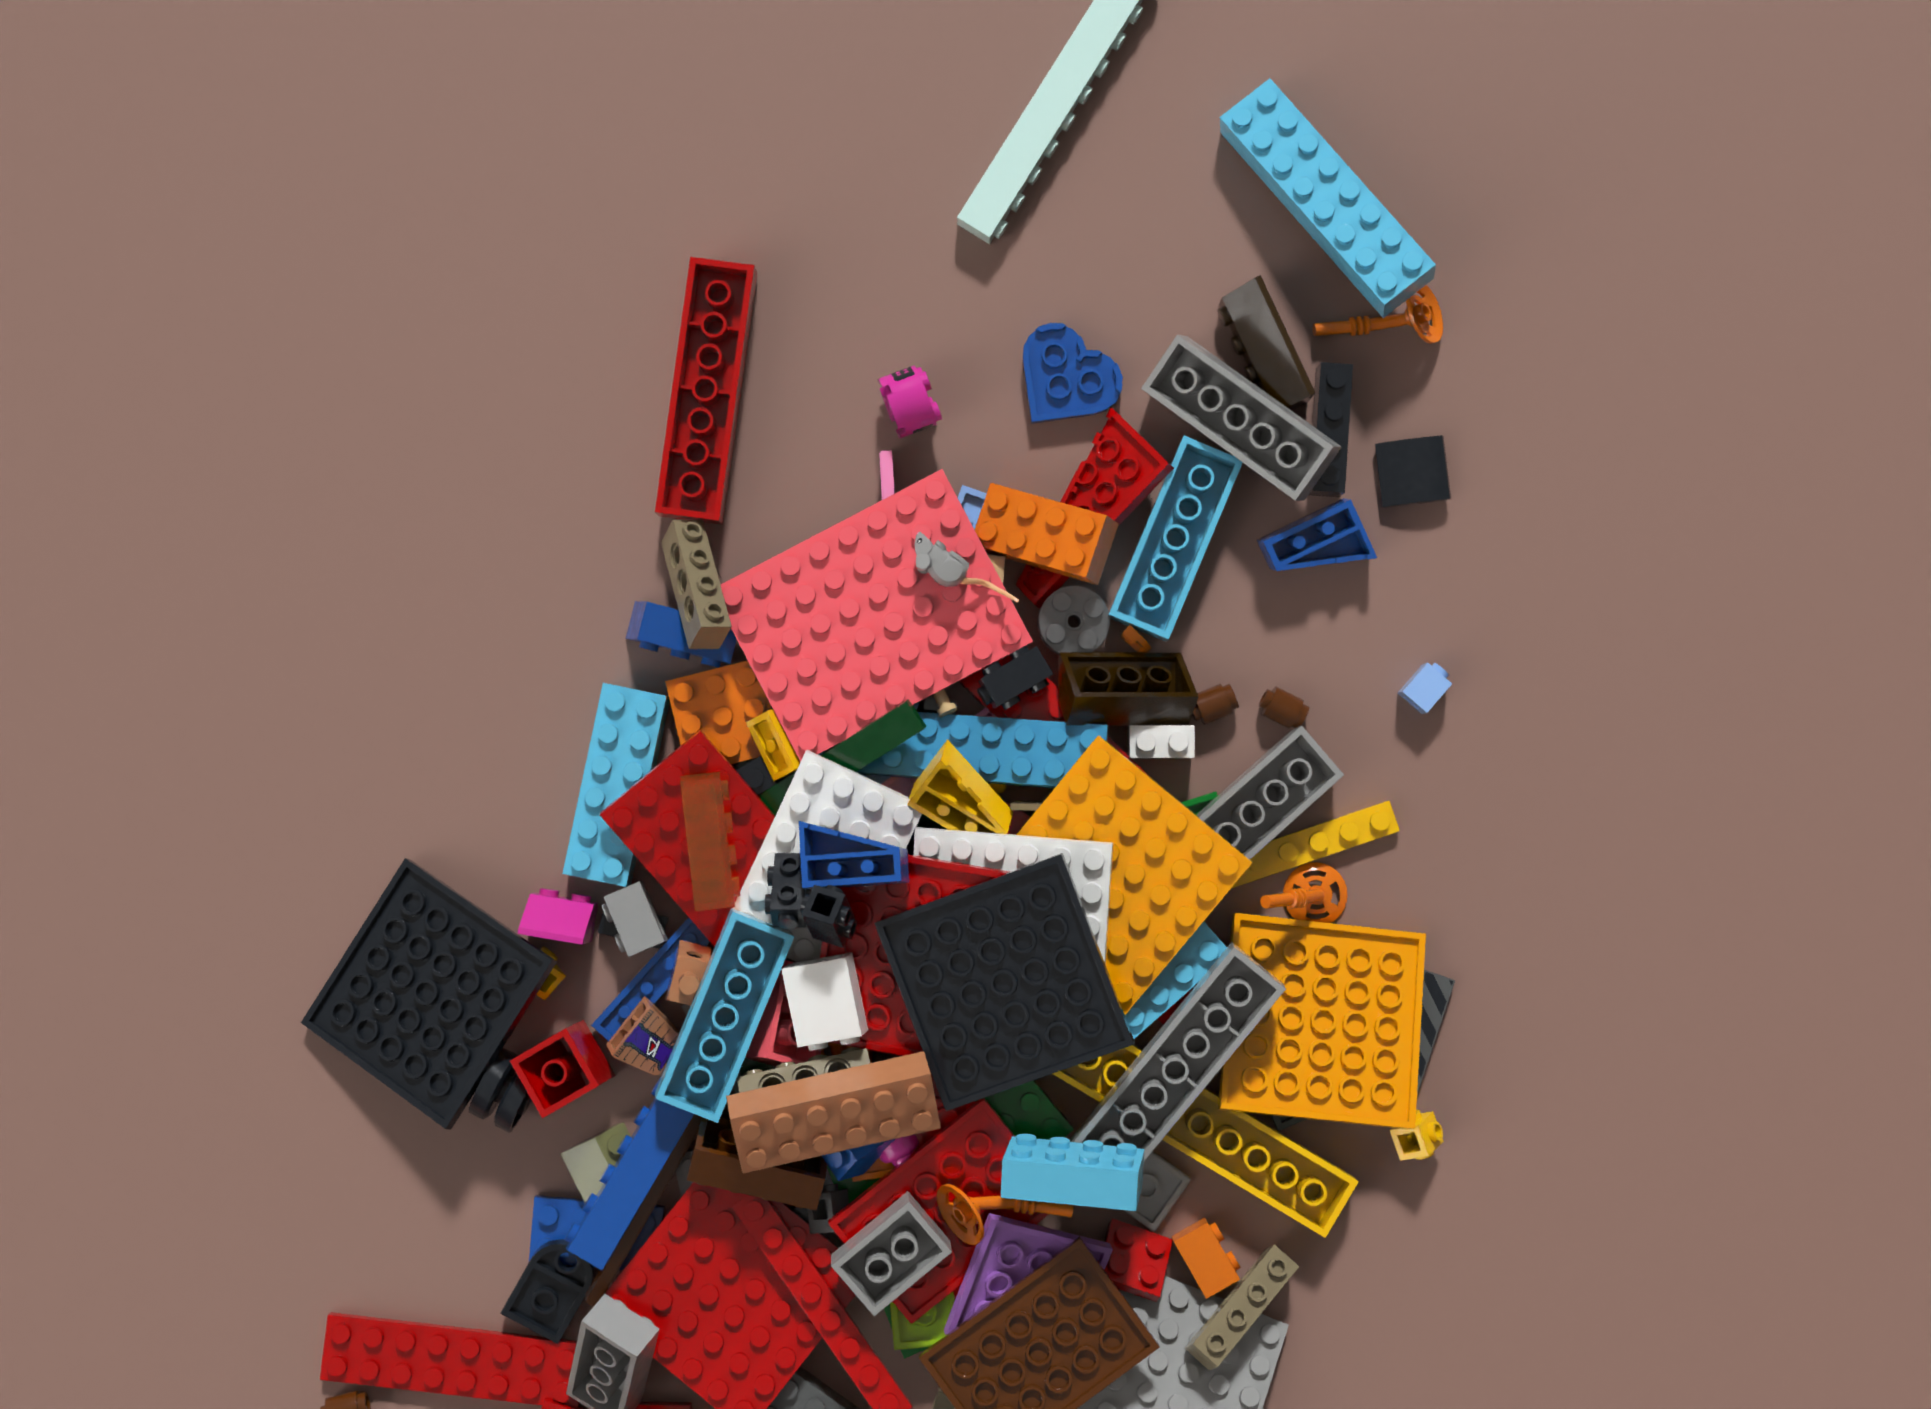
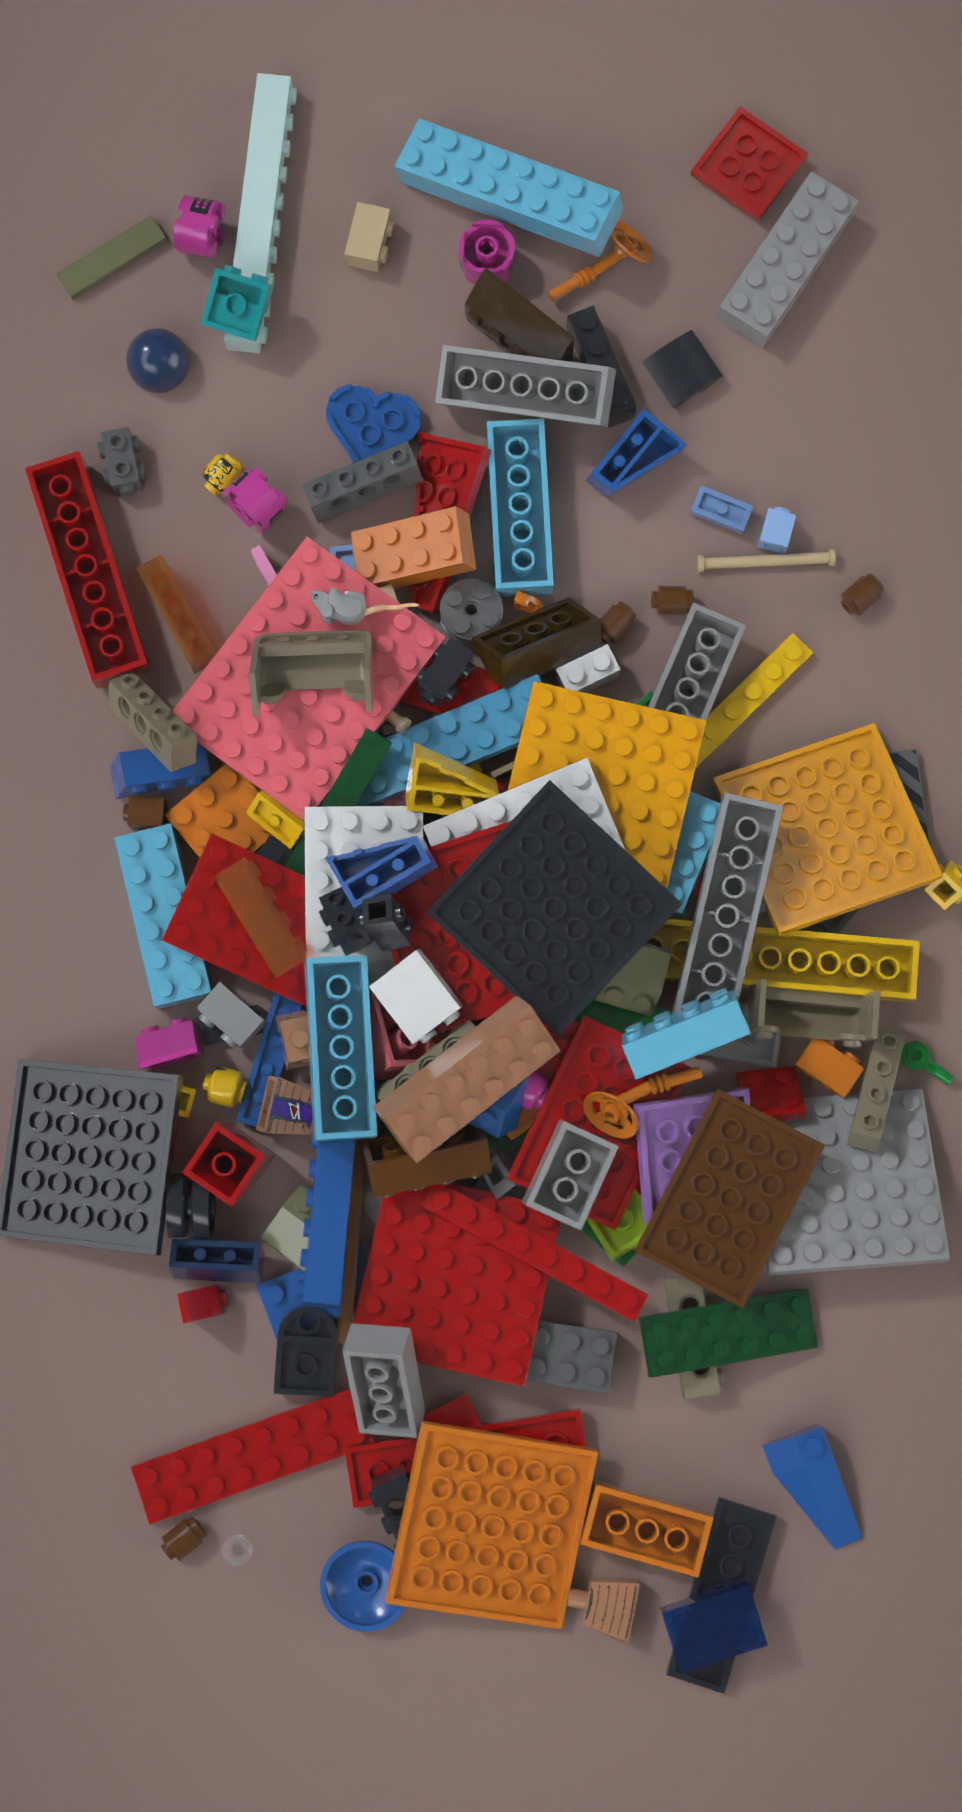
camera: 25 degrees left, 5 degrees down
orange dish [1260,862,1347,923] -> none
none -> olive tile [57,215,167,300]
none -> dark grey brick [98,427,146,496]
none -> reddish brown brick [123,796,168,830]
none -> dark blue piece [126,328,190,393]
none -> clear orange brick [136,554,216,674]
none -> dark blue brick [169,1238,265,1283]
none -> dark pink brick [173,195,226,258]
none -> red slope [177,1284,229,1324]
none -> teal plate [201,264,274,341]
none -> yellow head [202,453,244,496]
none -> yellow head [203,1066,248,1108]
none -> dark tan windscreen [249,630,373,716]
none -> dark grey brick [302,441,423,524]
none -> tan brick [344,202,395,272]
none -> dark pink brick [459,219,515,284]
none -> olive slope [595,943,672,1016]
none -> red plate [690,106,808,222]
none -> medium blue plate [690,485,754,534]
none -> tan bar [697,549,836,573]
none -> light grey brick [716,171,859,349]
none -> dark tan windscreen [748,979,881,1048]
none -> reddish brown brick [841,573,884,616]
none -> green plate [901,1041,955,1085]

